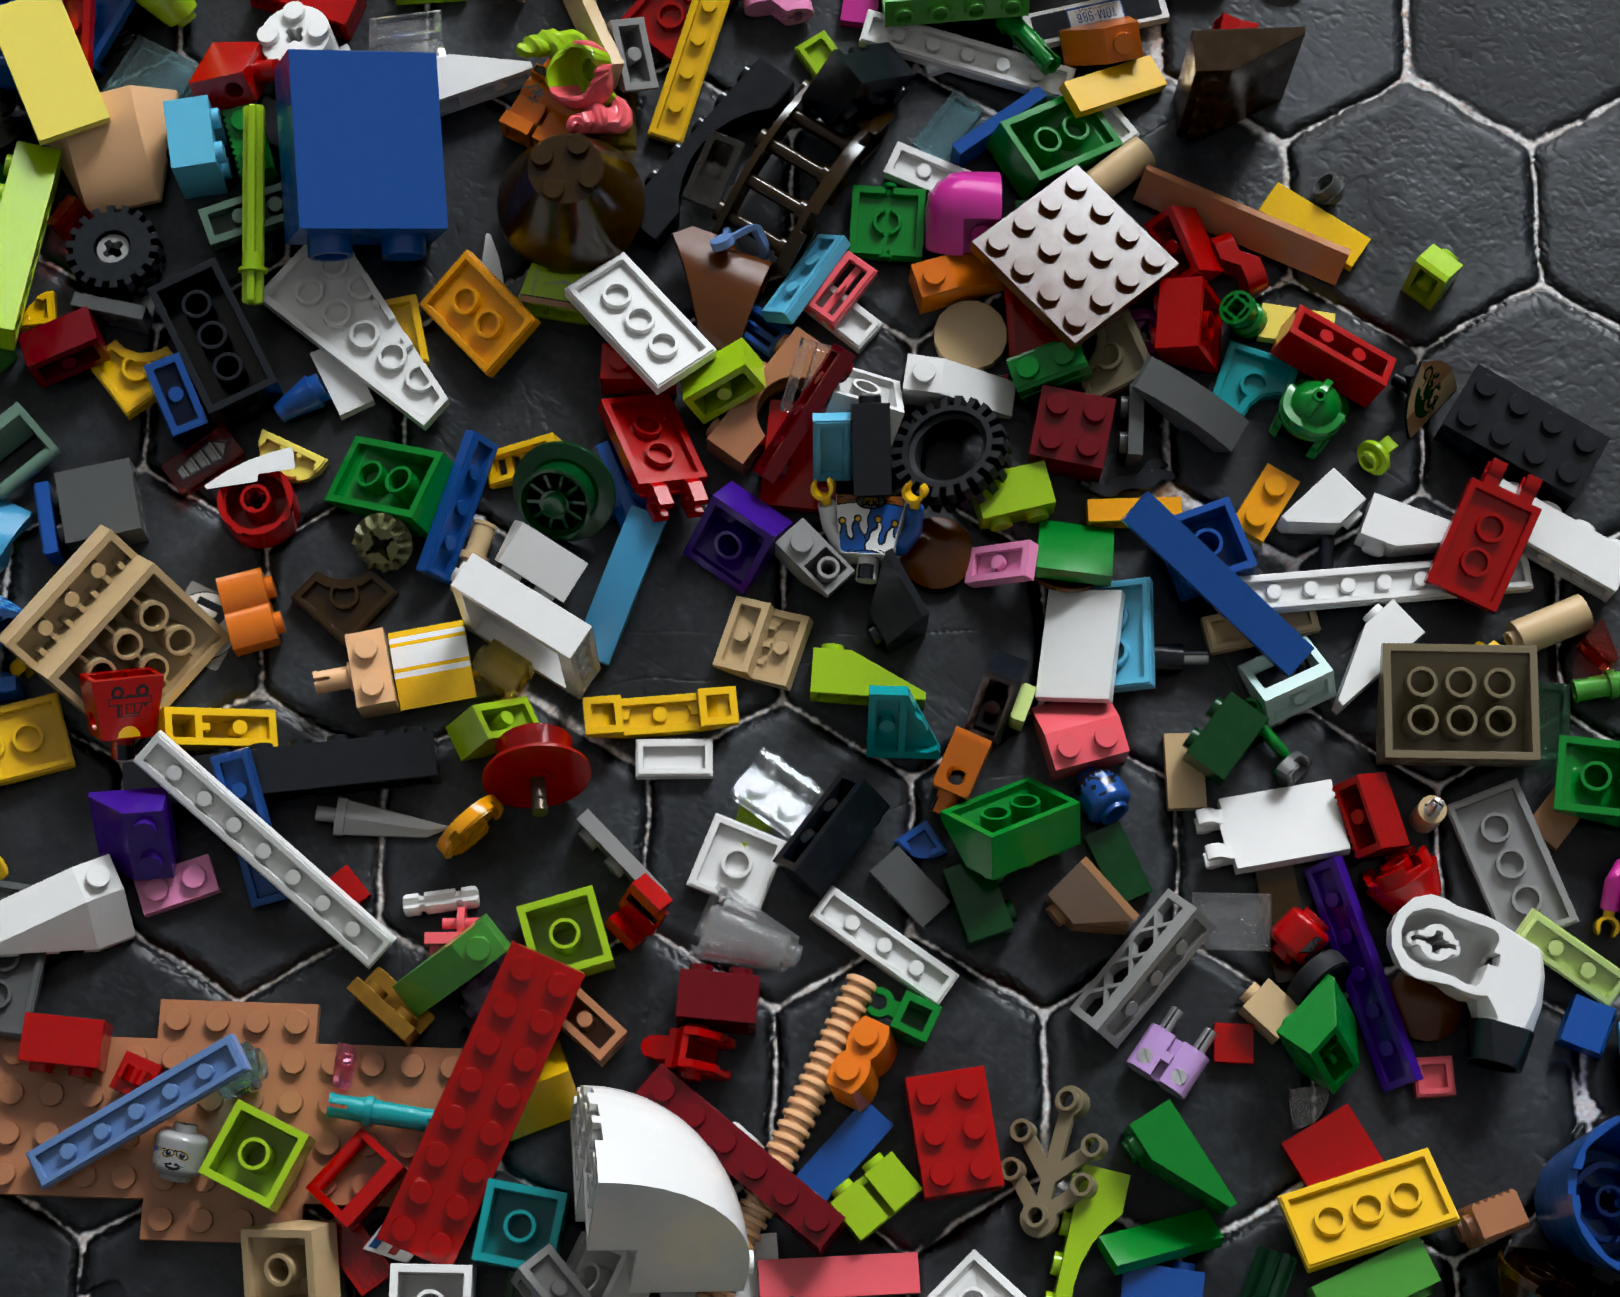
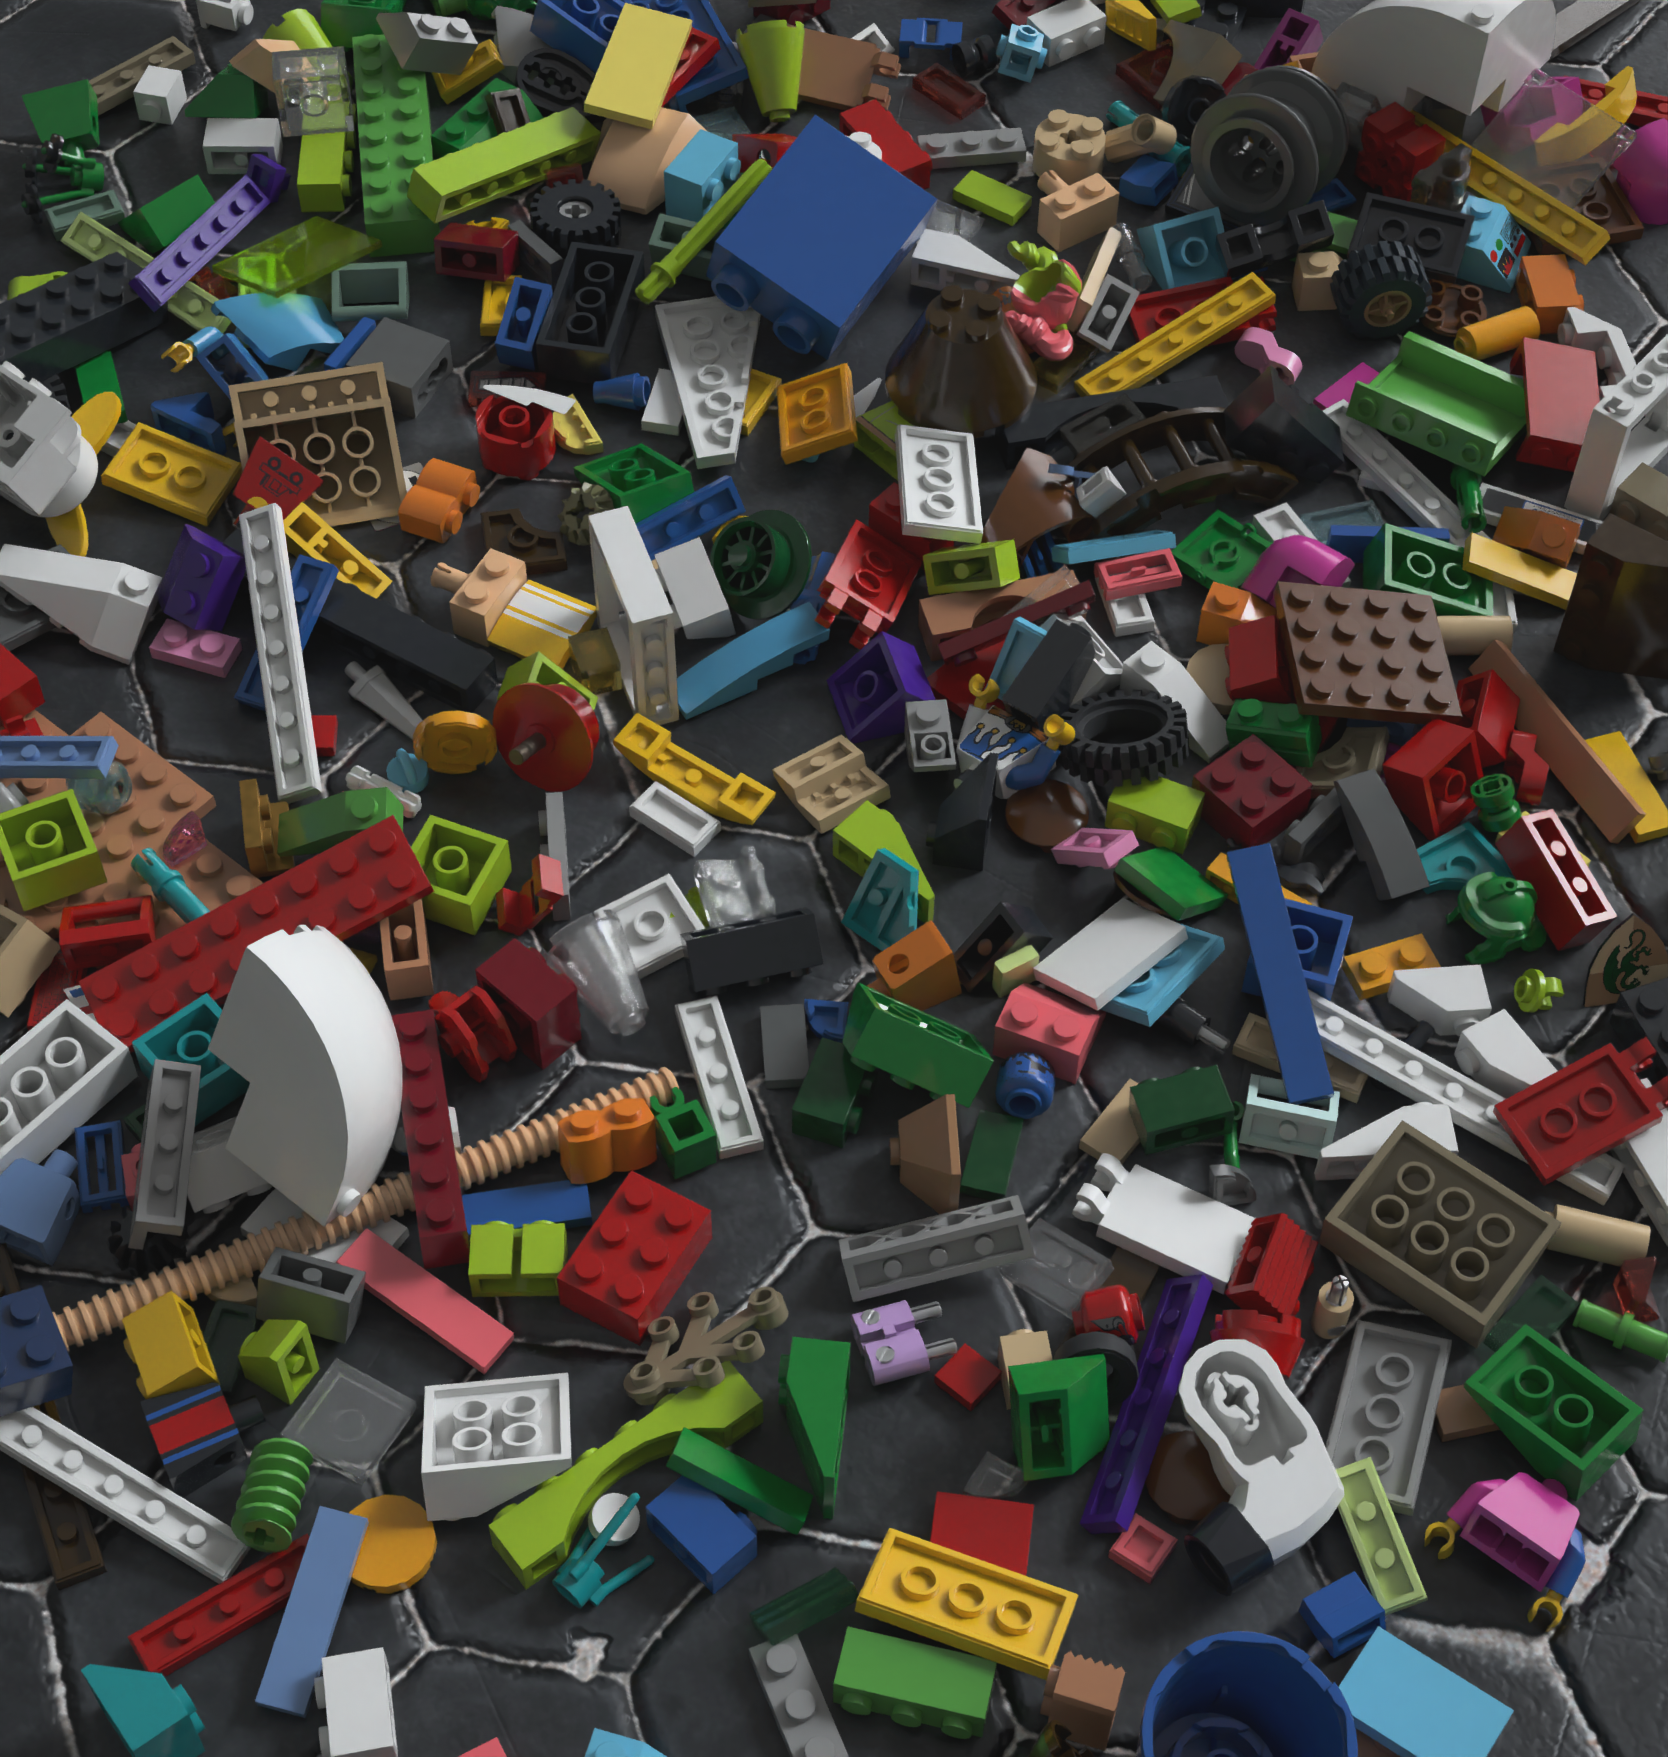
camera: 40 degrees right, 20 degrees down
none -> medium azure tile [386,748,429,794]
none -> white slope [1076,466,1127,518]
none -> red brick [1224,615,1292,704]

